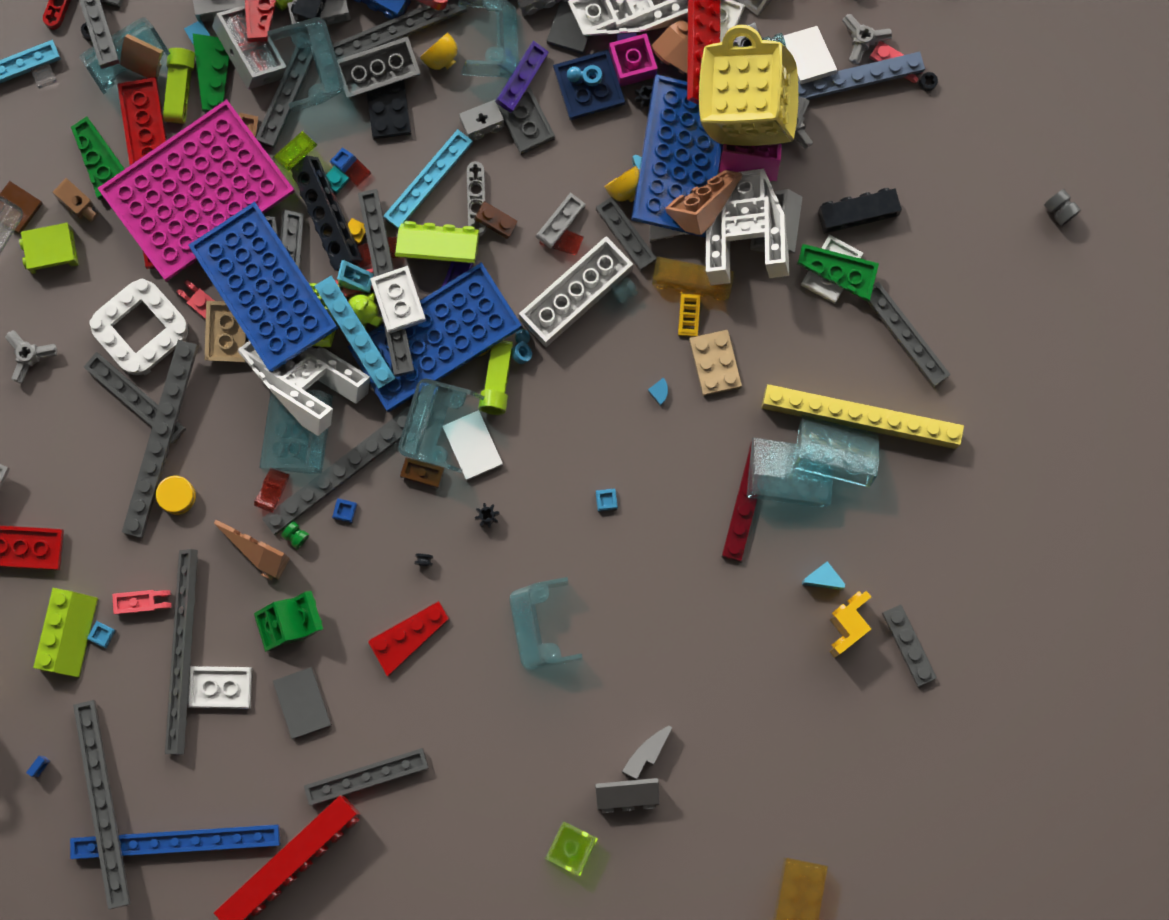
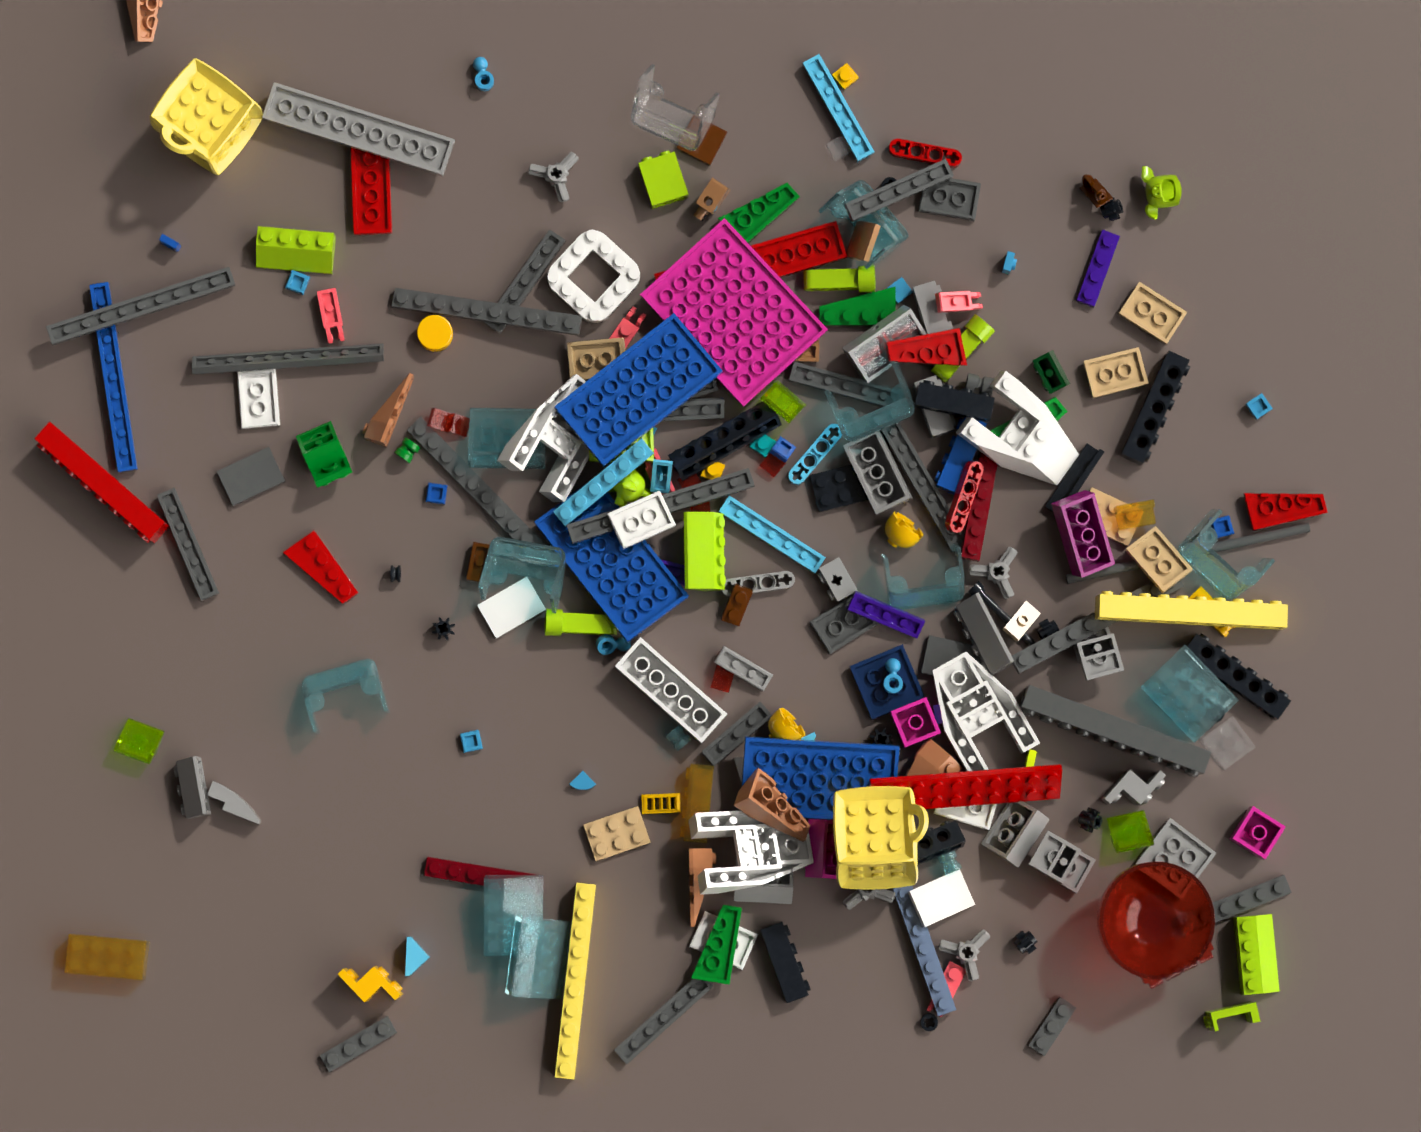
camera: 80 degrees right, 5 degrees up
none -> nougat wedge [689,848,716,927]
none -> medium azure beam [788,424,843,485]

